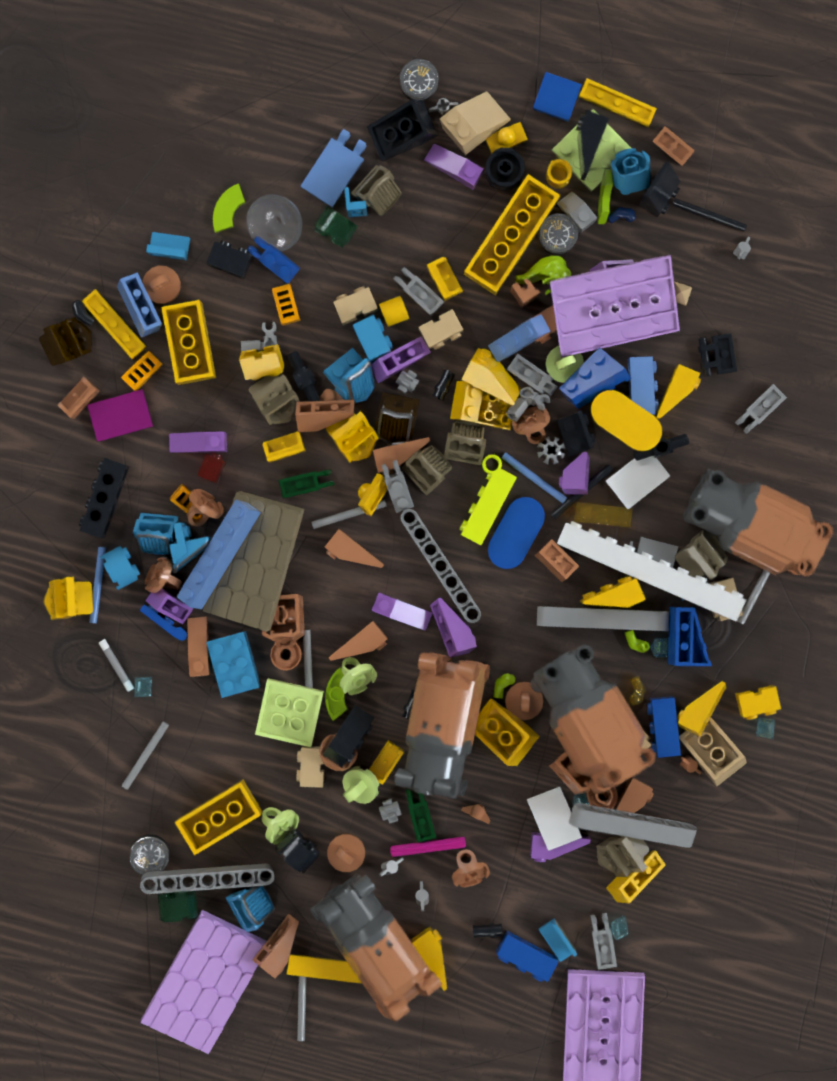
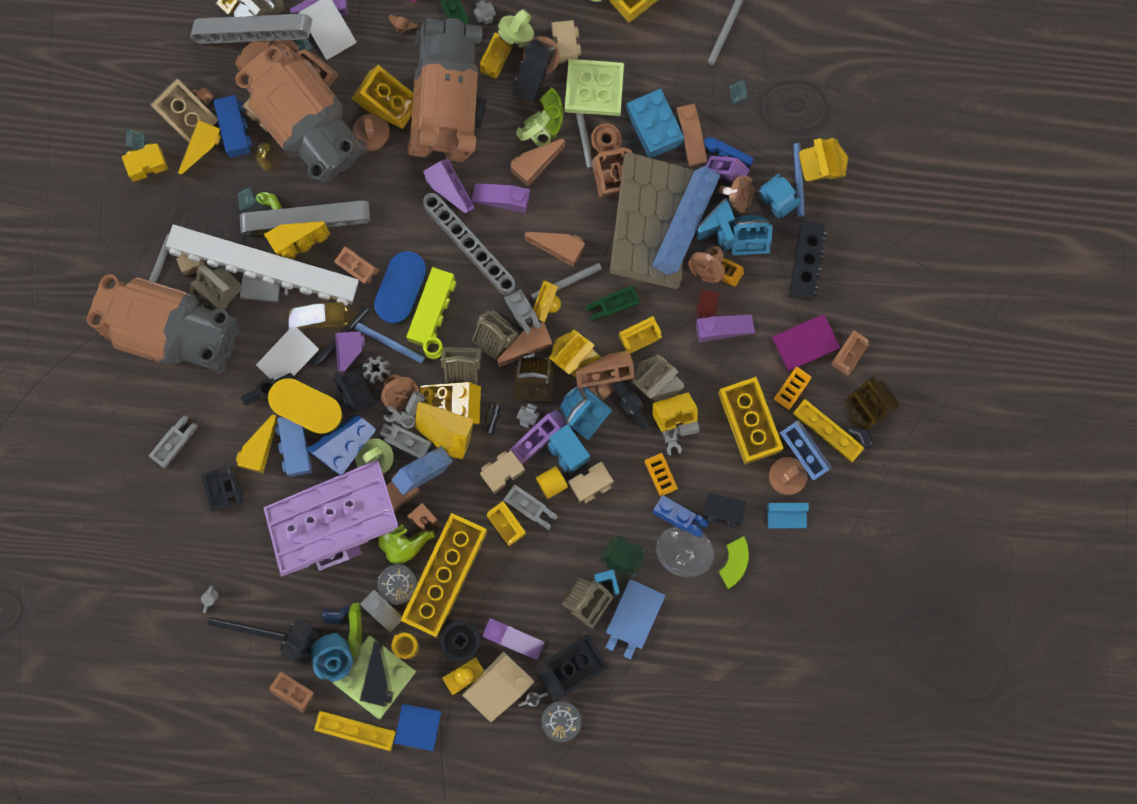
camera: 175 degrees right, 10 degrees down
light grey bar [99,639,134,692] -> none
lime arm [494,673,515,698] -> none
blue wedge [668,607,712,666] -> none
tan slope [674,281,692,306] -> none

